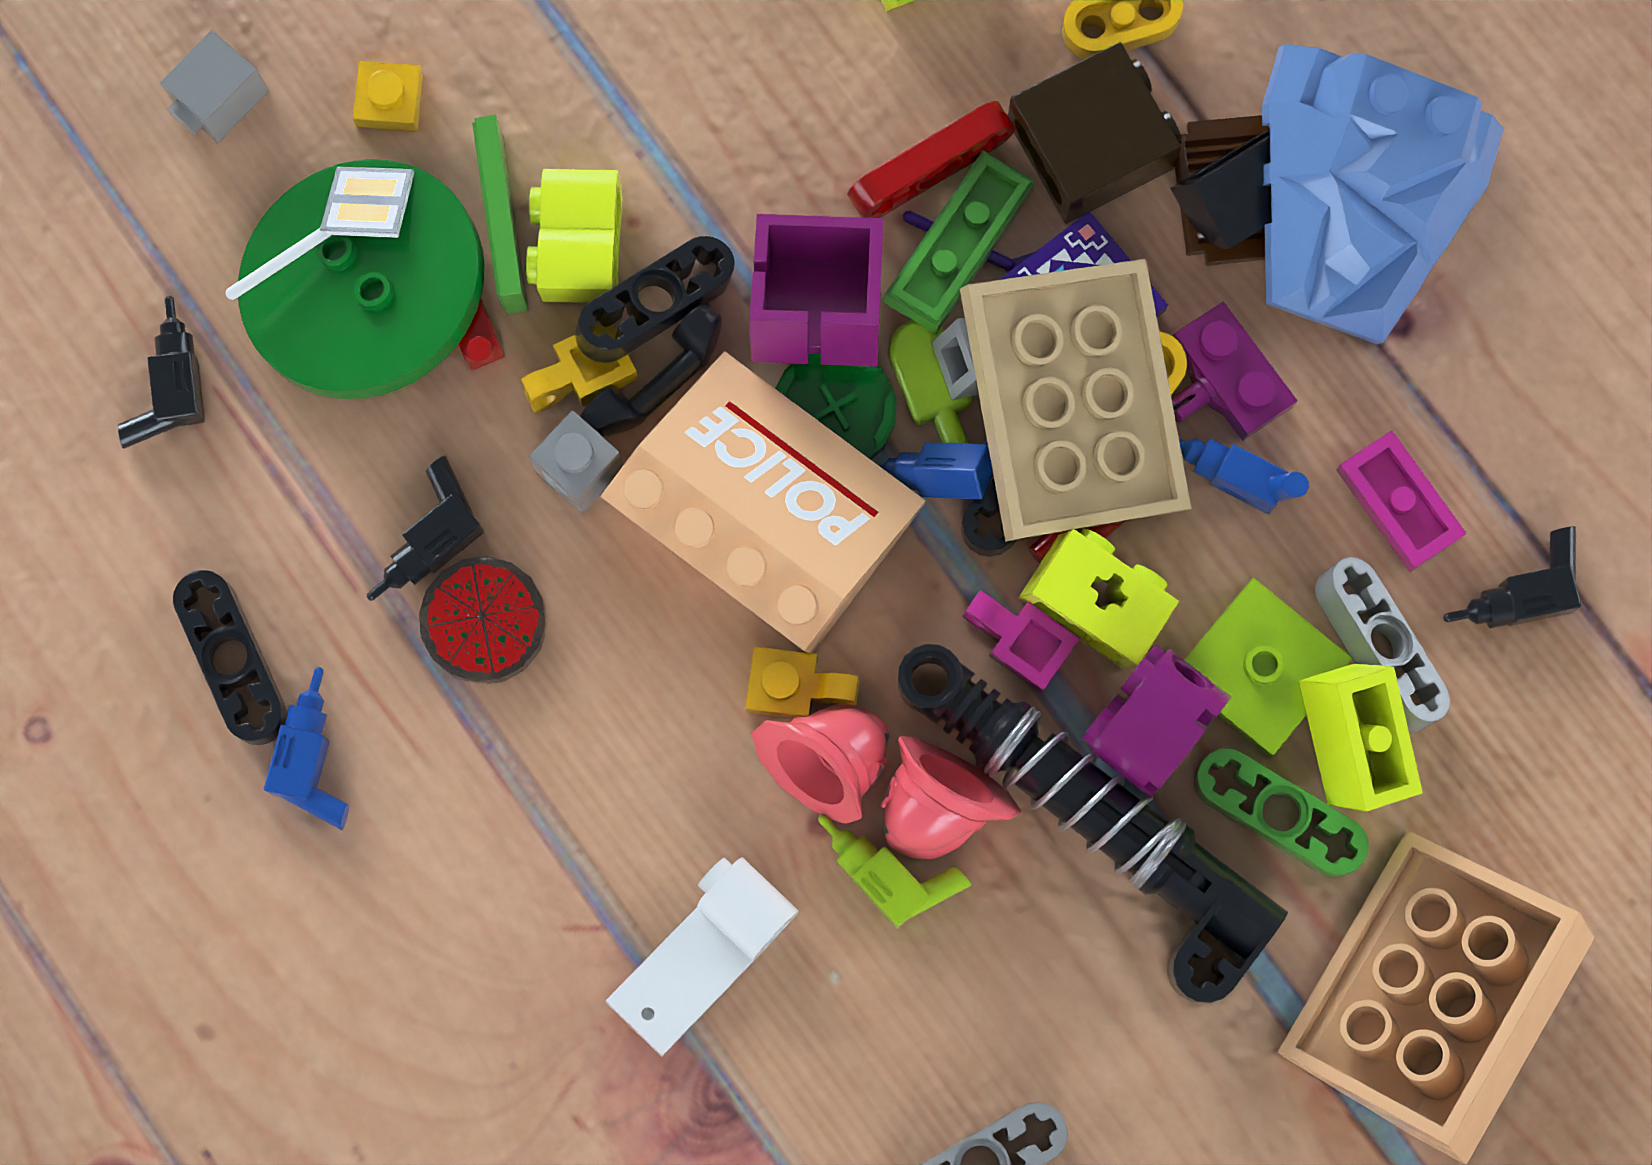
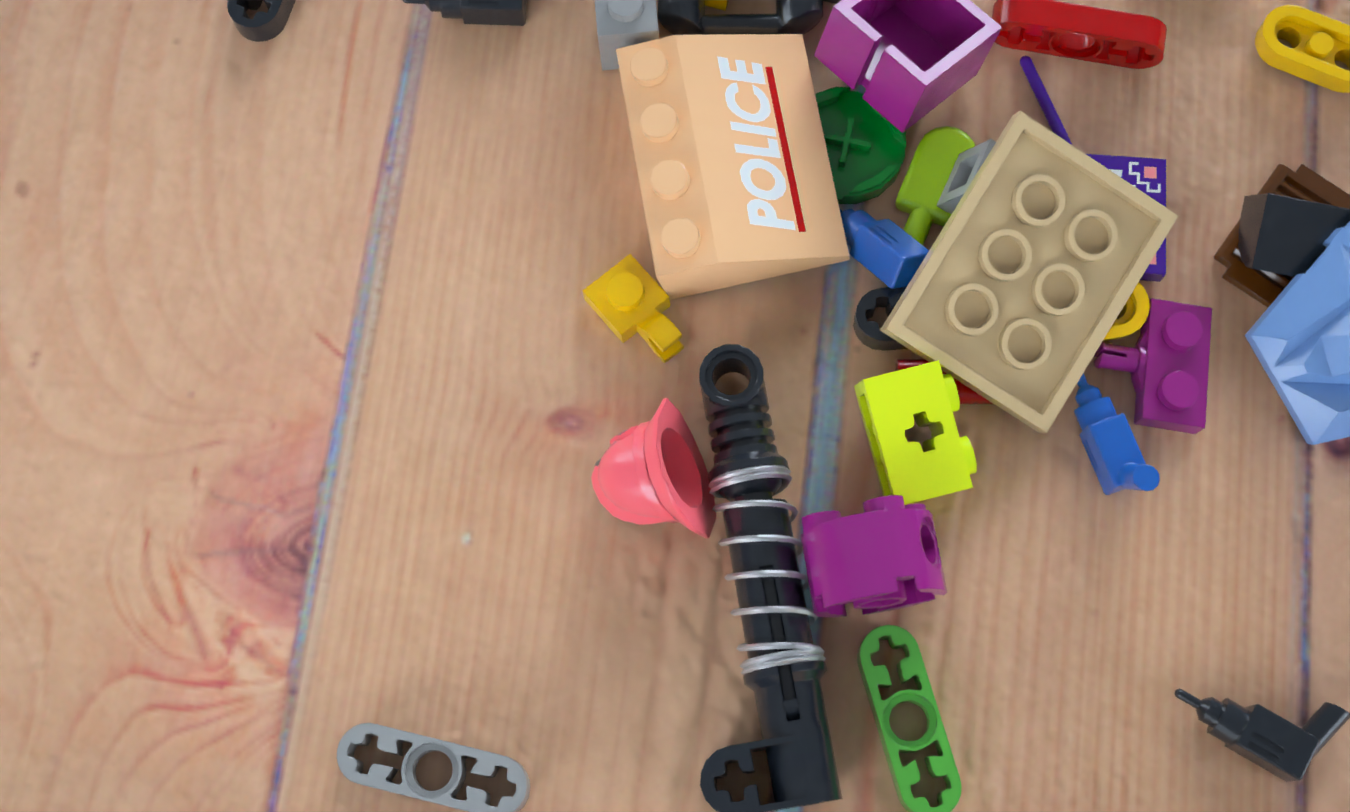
camera: 45 degrees right, 5 degrees down
blue piece [264,667,349,830] -> none
tile [419,556,547,684] -> none
white door [606,857,799,1057] -> none
coral piece [751,704,889,824] -> none
lime piece [818,814,972,928] -> none
bright green tile [883,151,1035,335] -> none
dark pink plate [962,590,1080,693] -> none
dark brown piece [1008,41,1182,224] -> none
lime plate [1184,577,1352,758] -> none
neon yellow brick [1299,663,1423,812] -> none
light grey beam [1315,557,1450,733] -> none
dark pink plate [1336,430,1466,573] -> none

